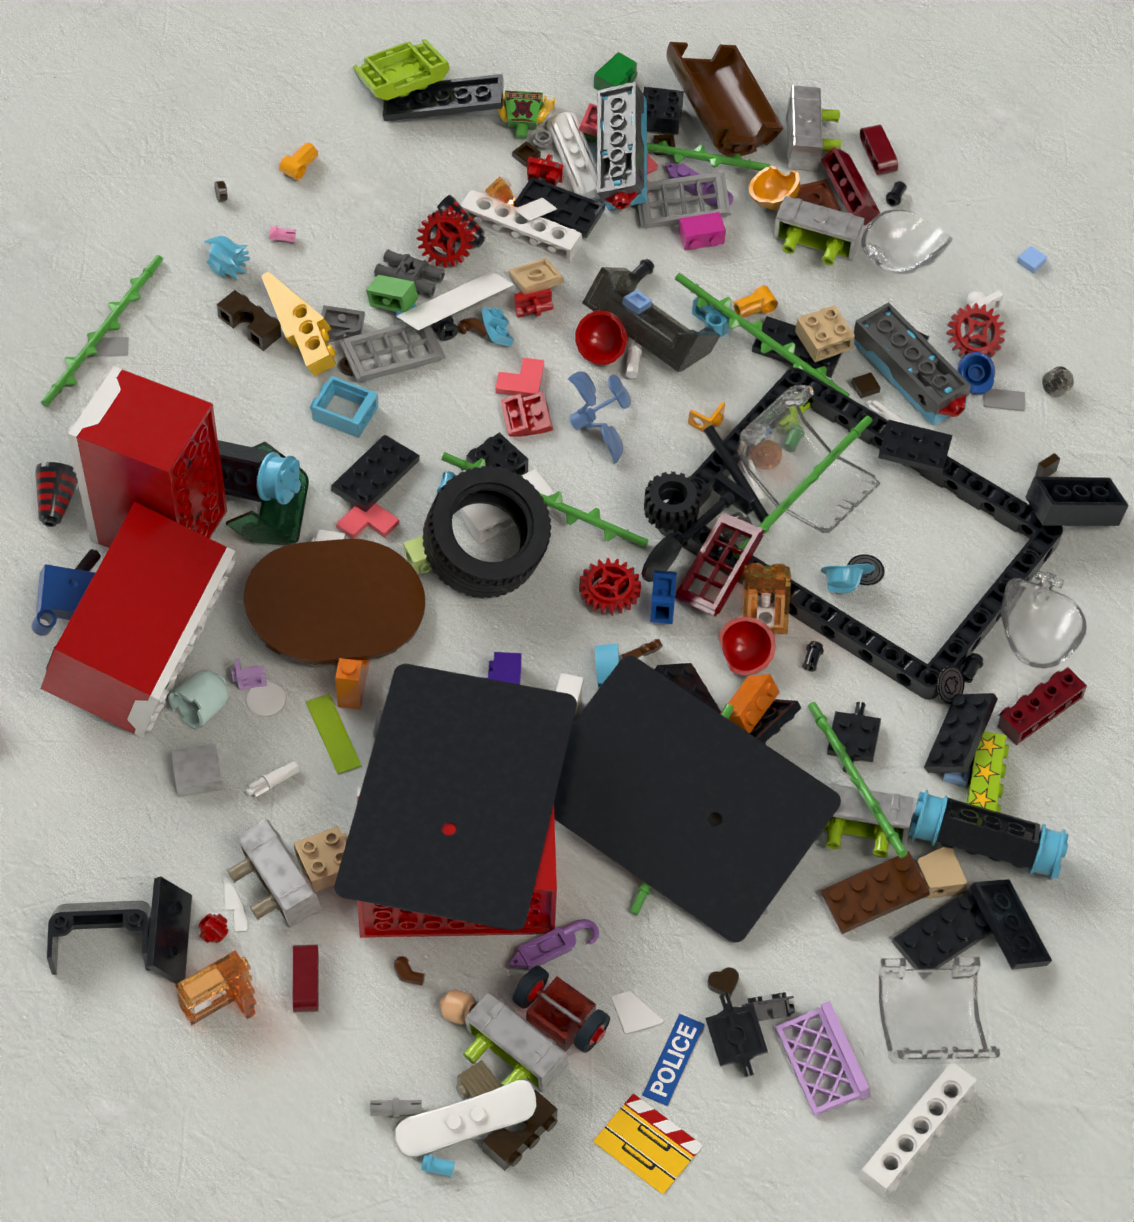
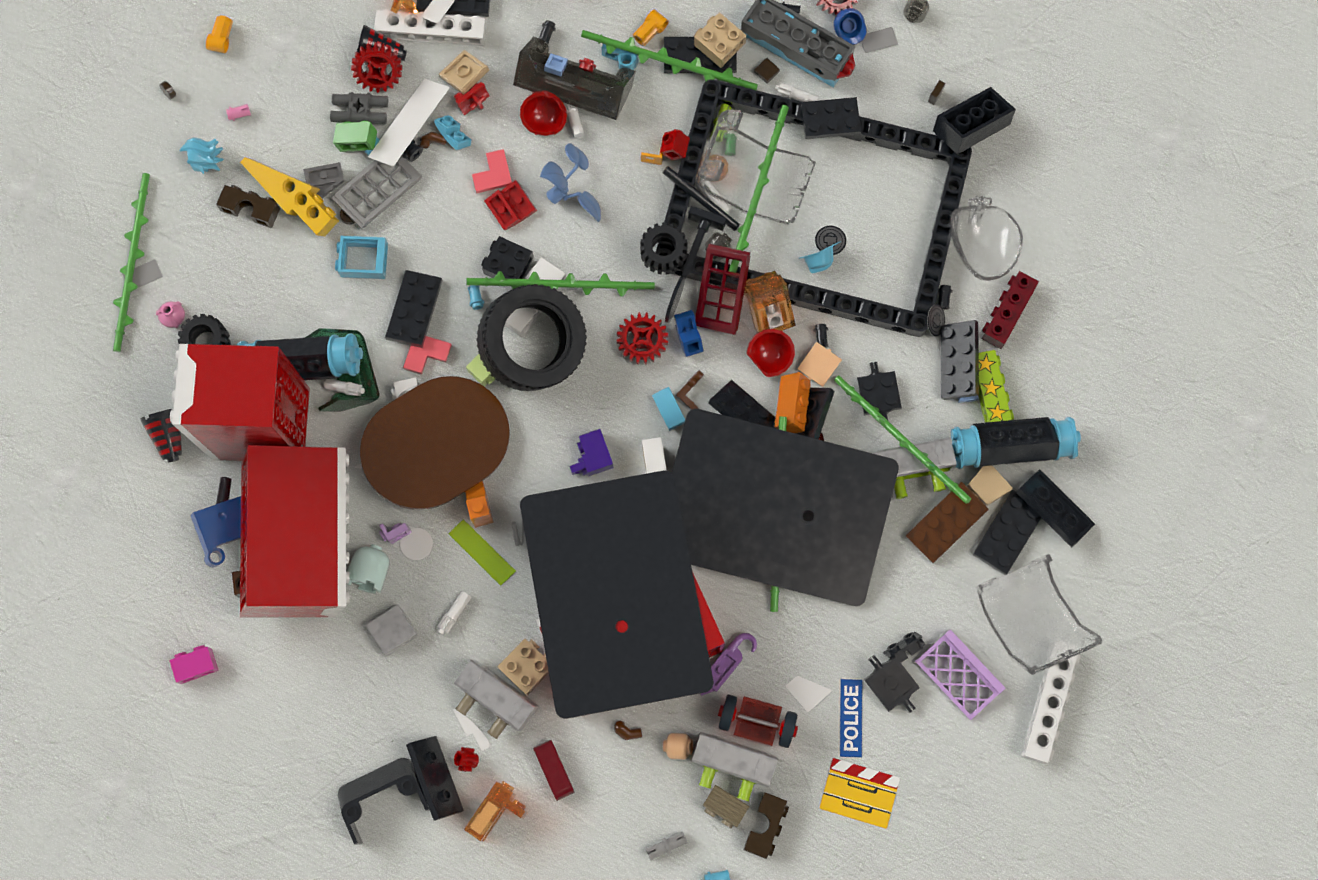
camera: 20 degrees left, 20 degrees up
white piece [396,1080,537,1157] -> none
dark brown tile [707,967,739,999] -> none
none -> white piece [324,379,365,396]
none -> red plate [579,58,597,73]
none -> red brick [659,129,690,161]
none -> light nougat piece [798,342,842,387]

